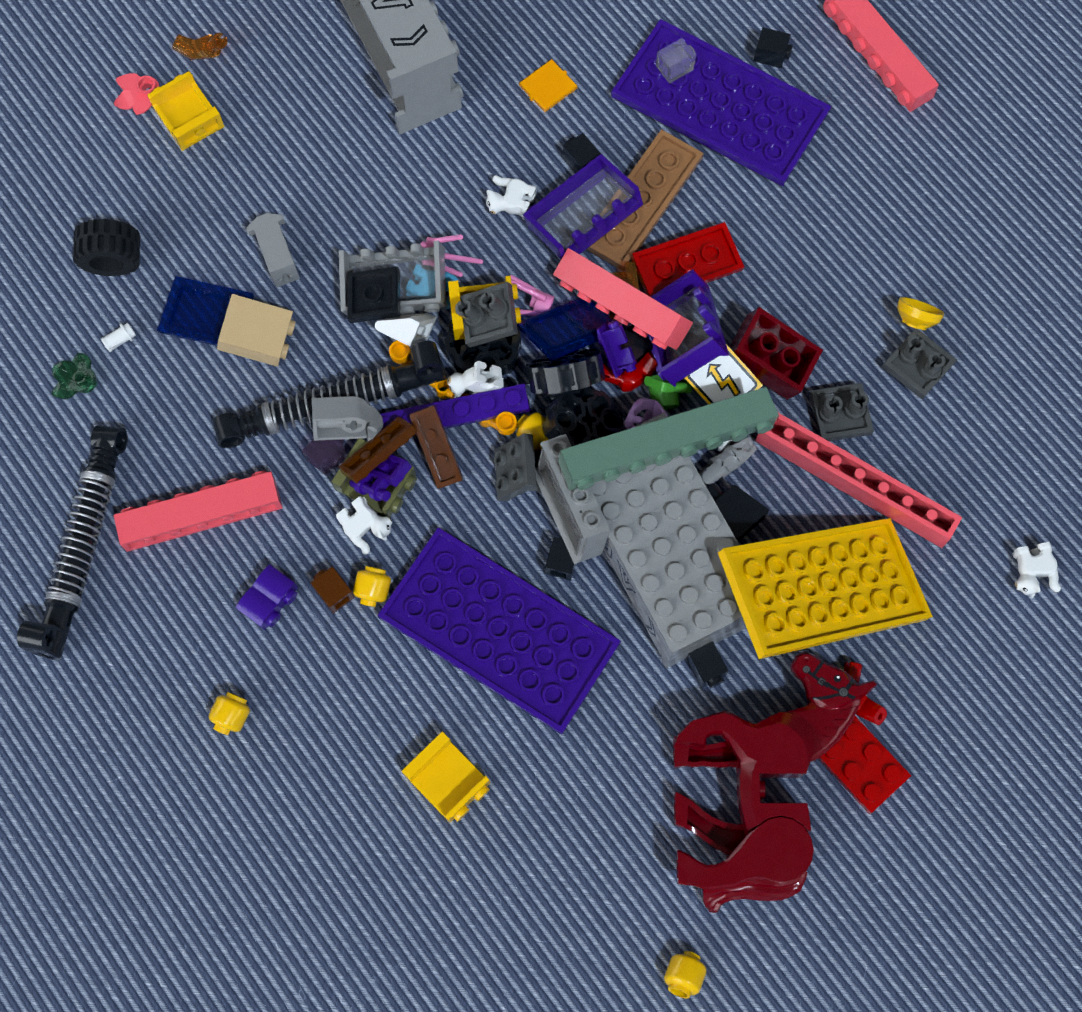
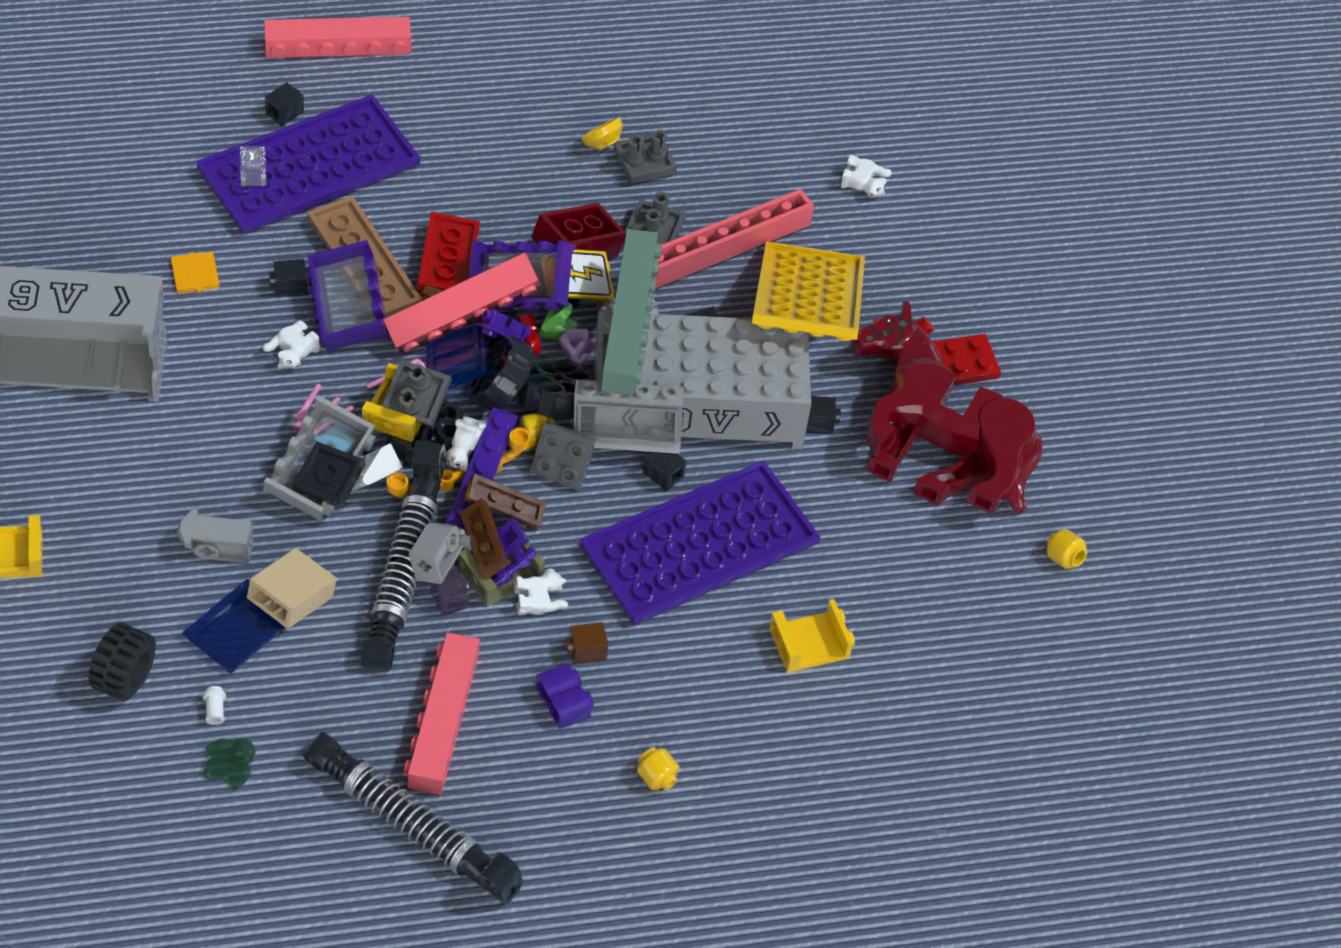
camera: 70 degrees left, 20 degrees down
yellow head [353,566,391,607] -> none

